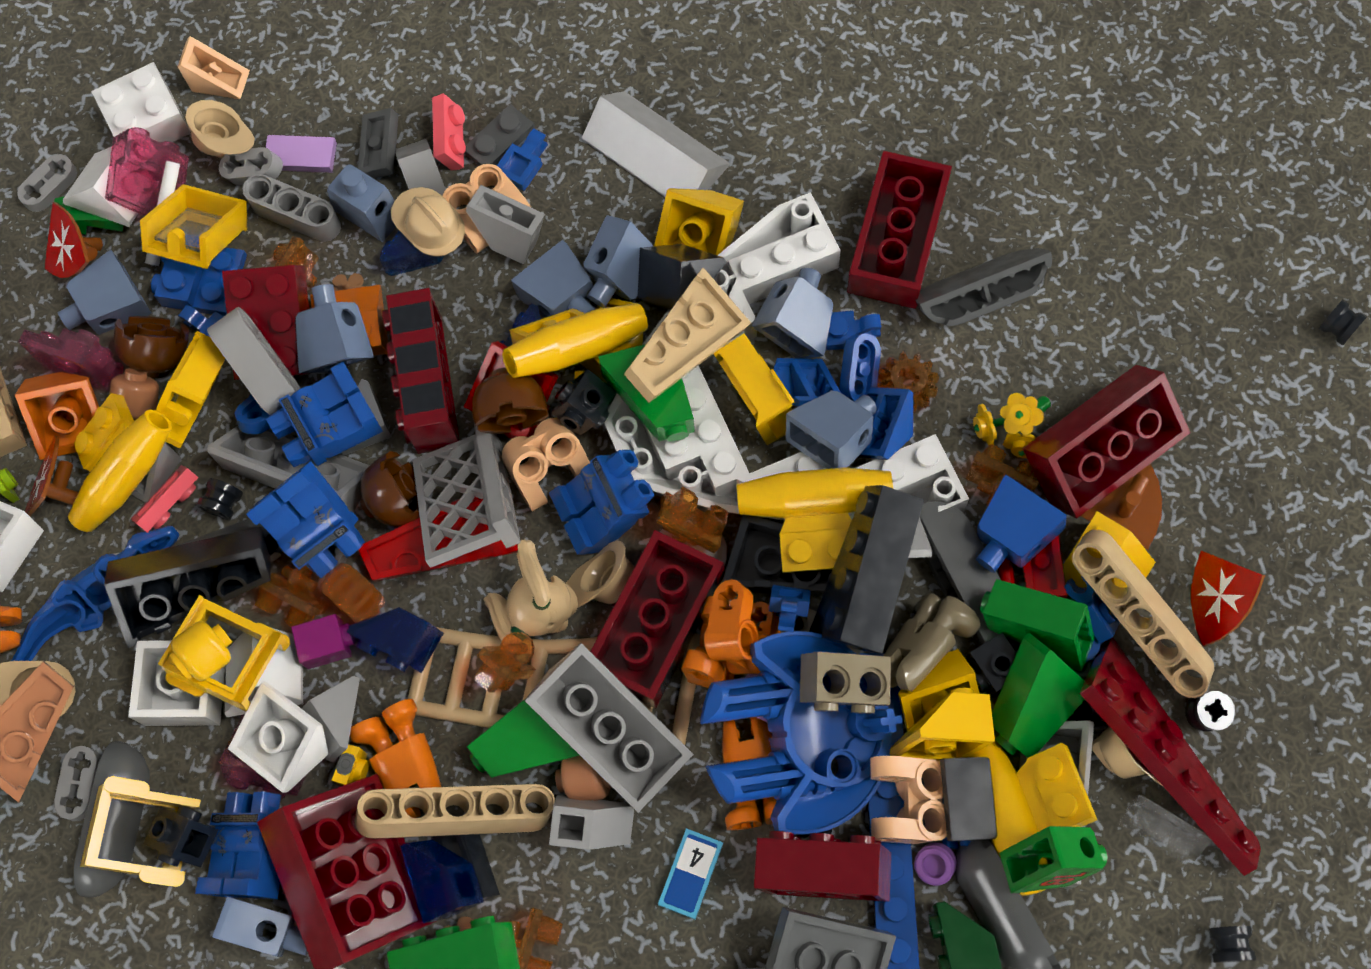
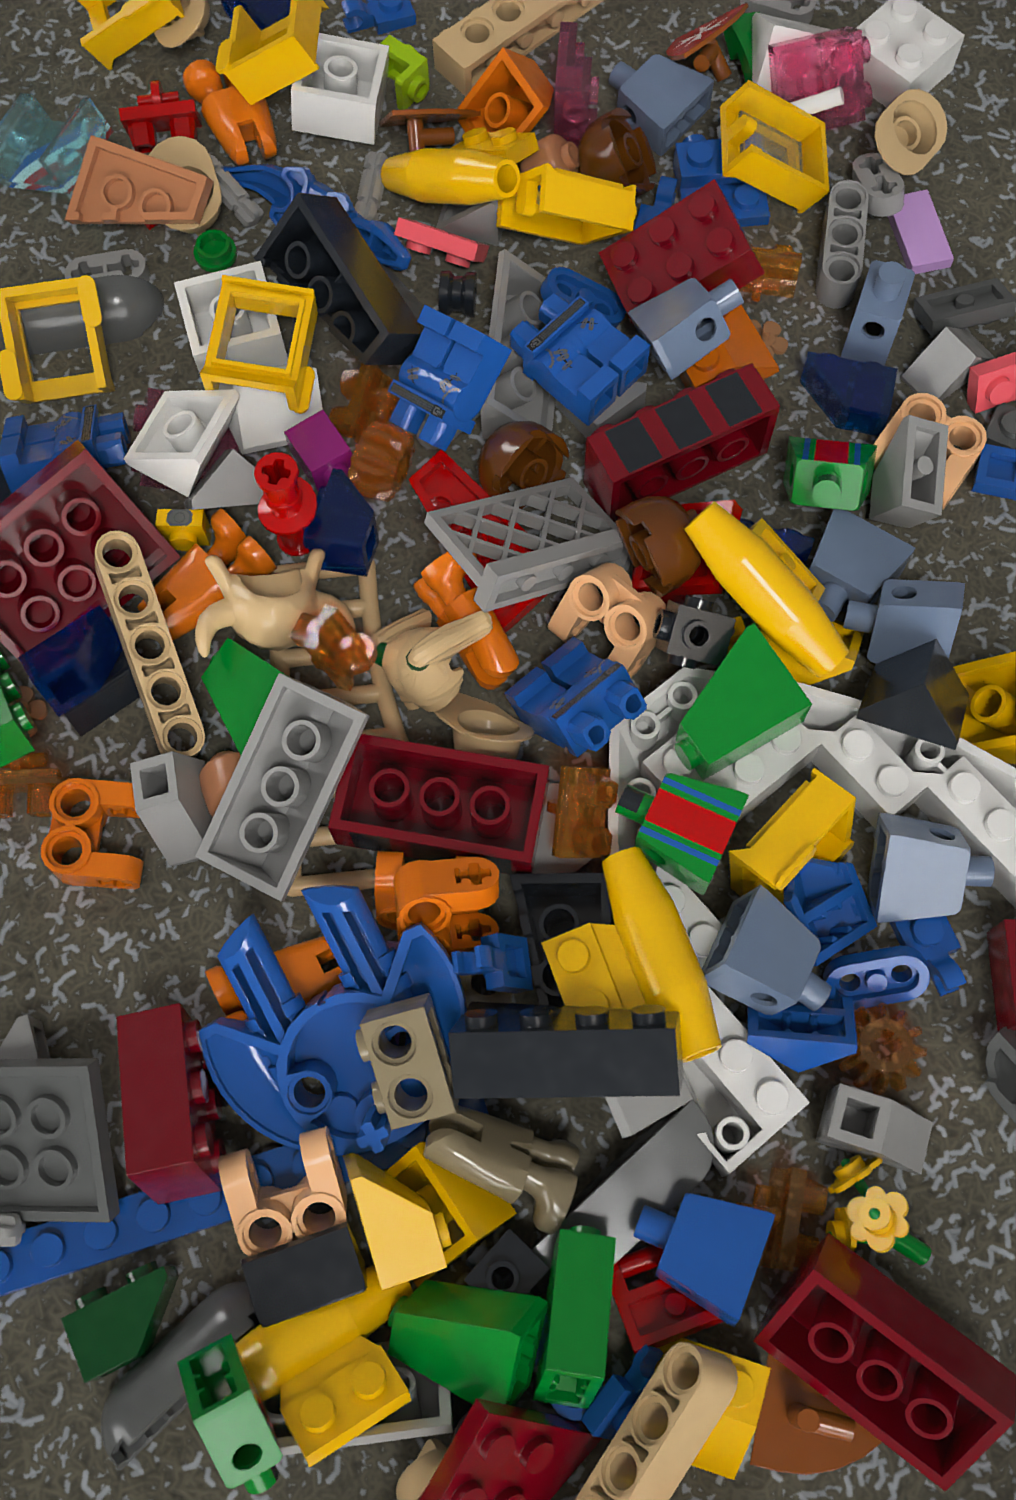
camera: 70 degrees right, 0 degrees up
black brick [143,805,218,868] -> none
yellow head [169,621,233,681] -> none
light nougat slope [178,36,250,99] -> none
light grey beam [207,307,301,415] -> none
tan piece [391,187,465,256] -> none
tan wing [624,268,751,403] -> none
tile [658,828,723,920] -> none
medium lavender tile [914,842,957,886] -> none
none -> orange piece [41,778,144,889]
none -> green plate [193,229,237,272]
none -> tan piece [195,548,356,658]
none -> light grey axle [209,154,264,228]
none -> red piece [254,452,318,556]
none -> light grey axle [354,151,388,221]
none -> orange piece [413,552,519,690]
none -> torso [615,773,749,895]
none -> green torso [783,436,877,511]
none -> light grey slope [815,1083,933,1175]

